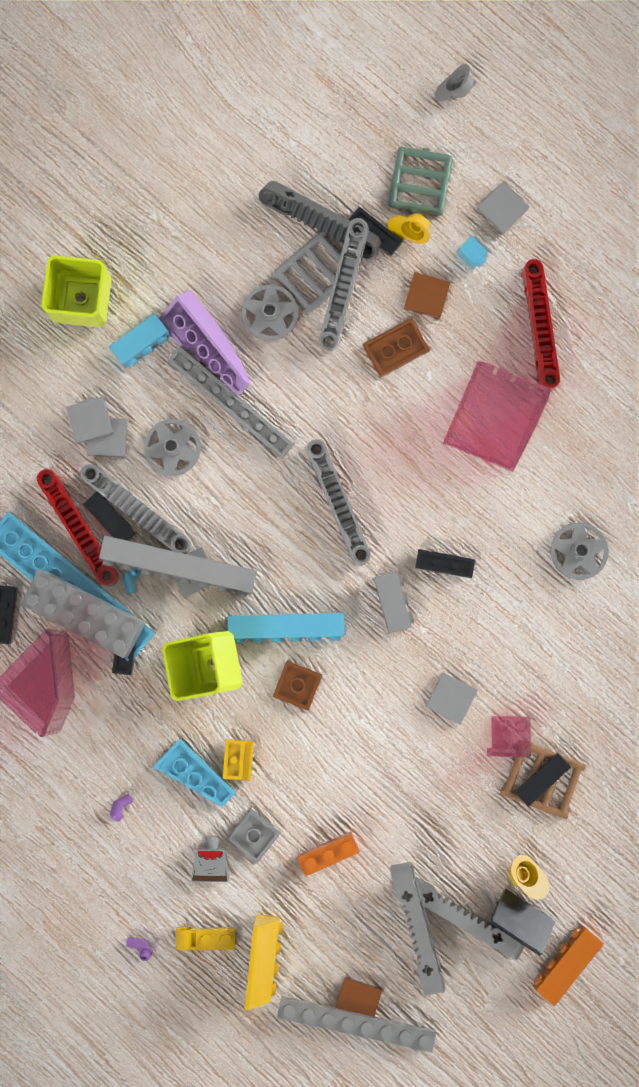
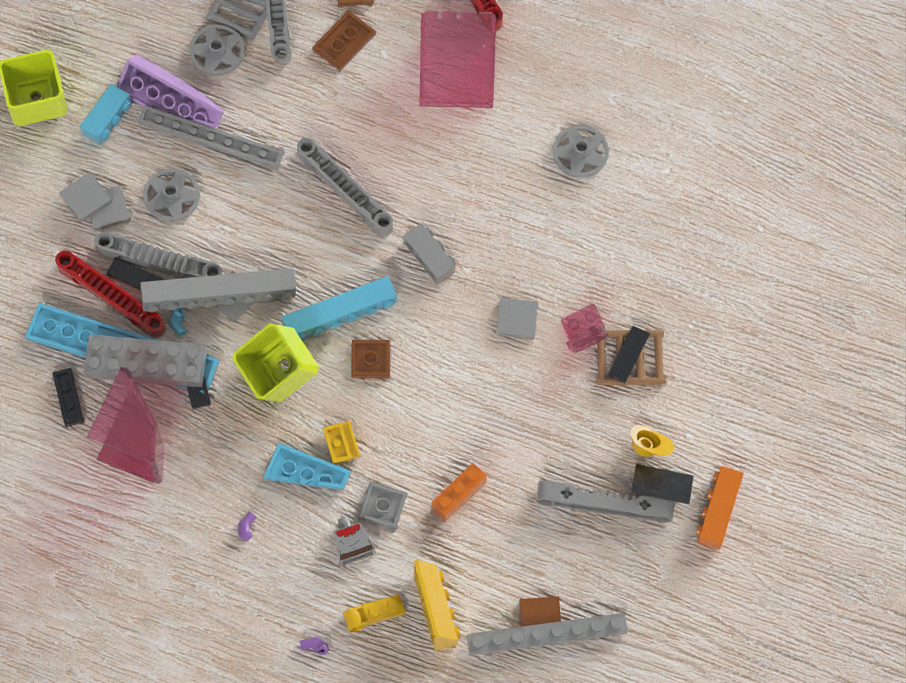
camera: 25 degrees left, 15 degrees down
light grey gear [390,862,445,996] -> none
black plate [415,549,475,579] -> none

